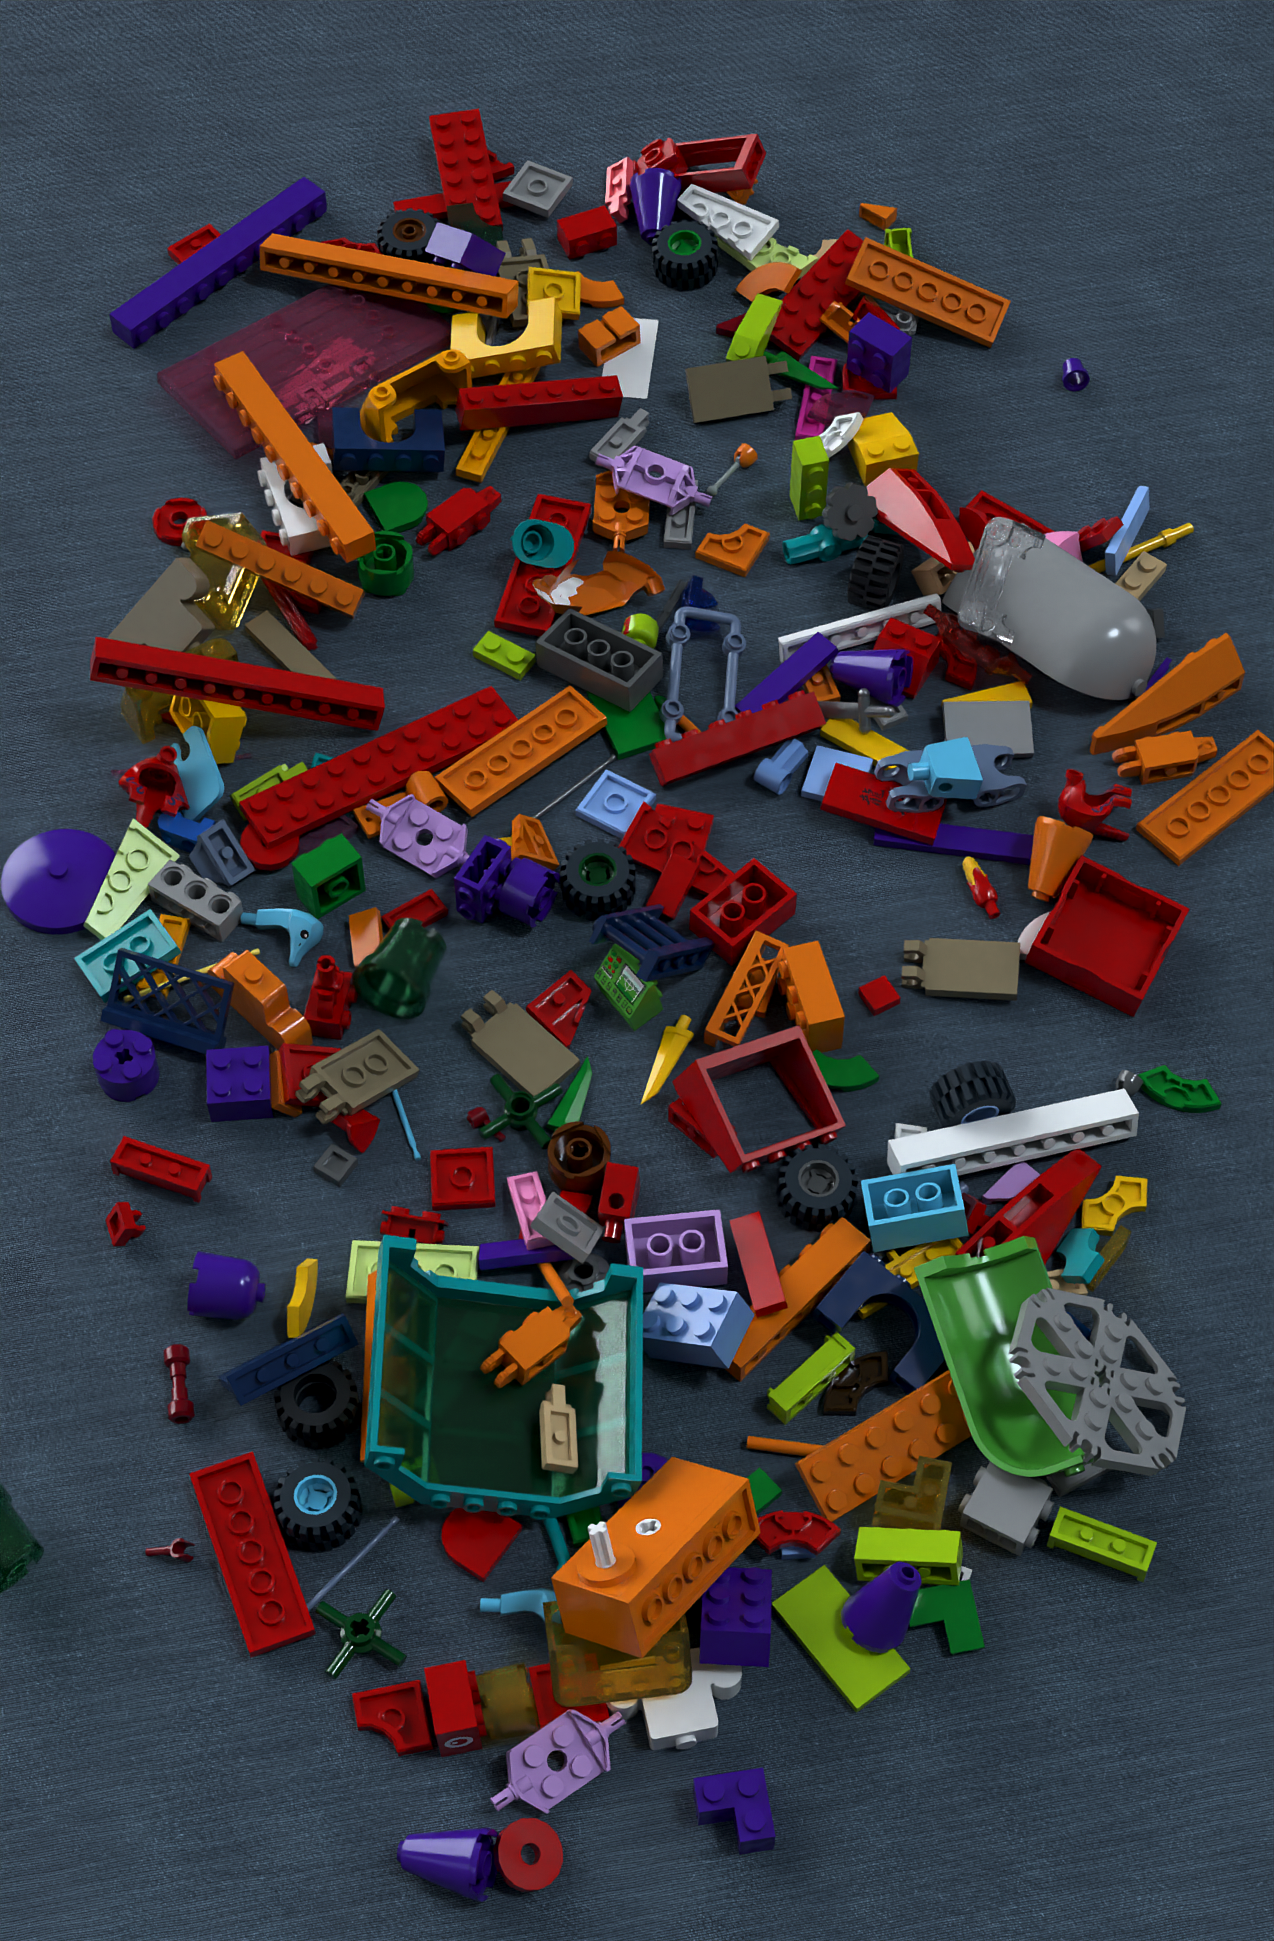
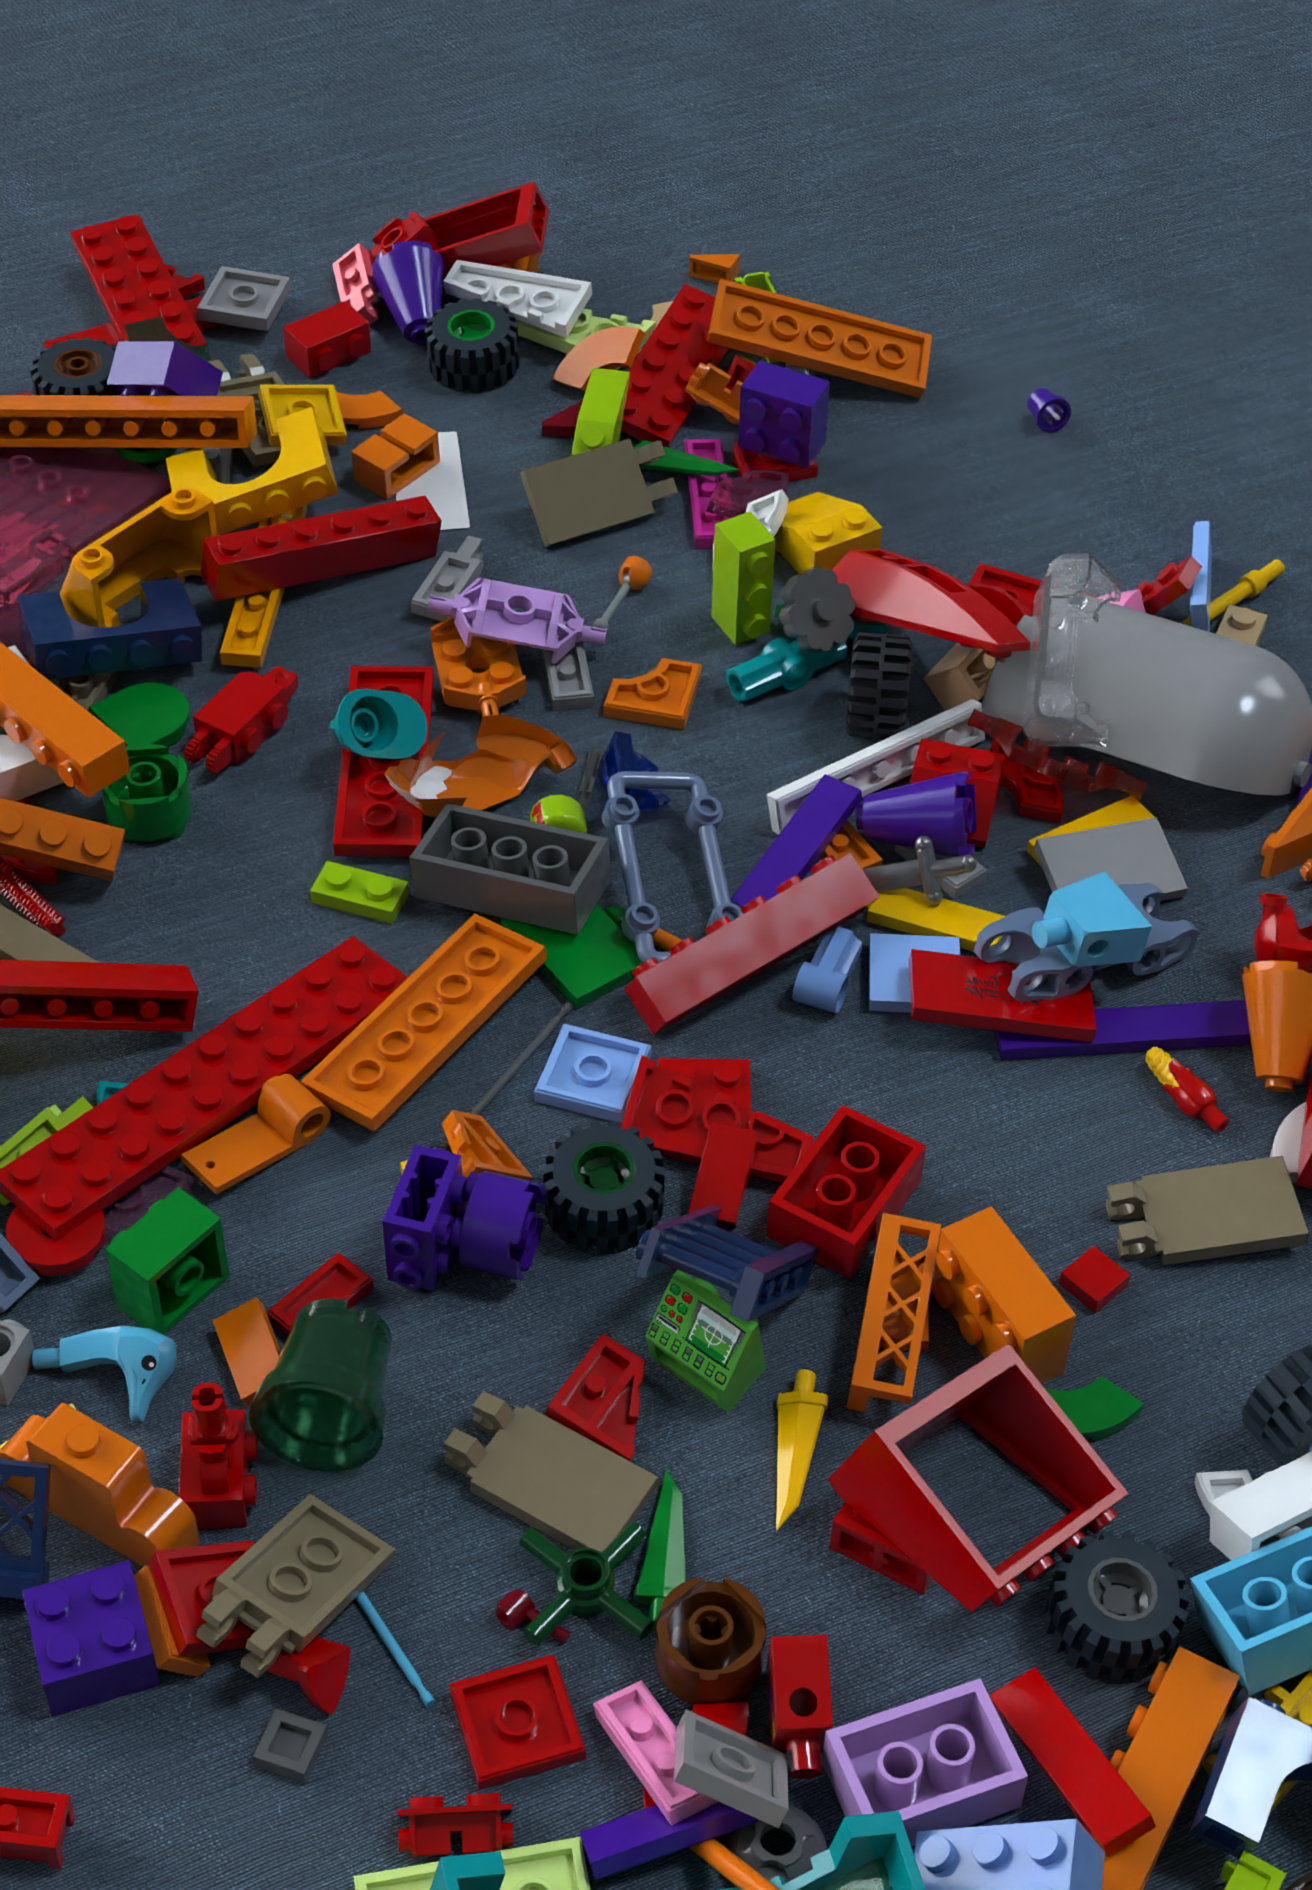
camera: 15 degrees left, 10 degrees down
lavender plate [366,794,469,878] -> none

